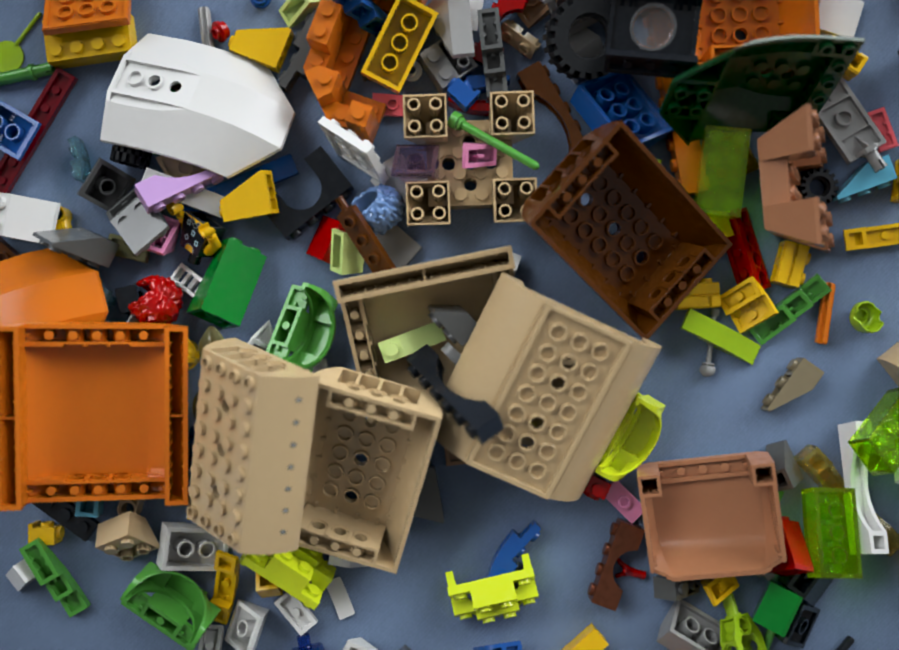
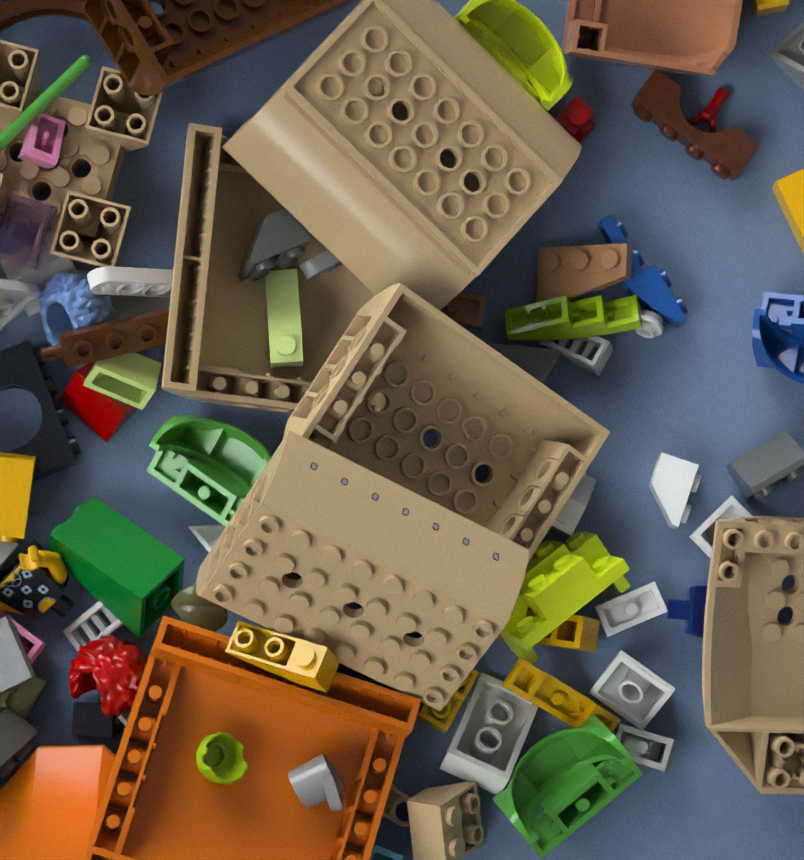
camera: 75 degrees left, 5 degrees down
white sticker [327,577,355,620] -> none
black arch [406,344,505,444] -> none
neon yellow piece [445,553,539,624] -> none
bright pink plate [606,481,642,524] -> none
dark grey slope [653,575,700,601] -> none
none -> white beam [87,266,173,298]
none -> lime hair [196,732,249,784]
none -> yellow slope [225,621,340,692]
none -> light grey piece [287,753,344,811]
none -> lime slope [505,295,643,340]
none -> medium nougat wing [536,243,632,302]
none -> white slope [539,336,613,376]
none -> white plate [635,310,664,338]
none -> white slope [649,453,702,529]

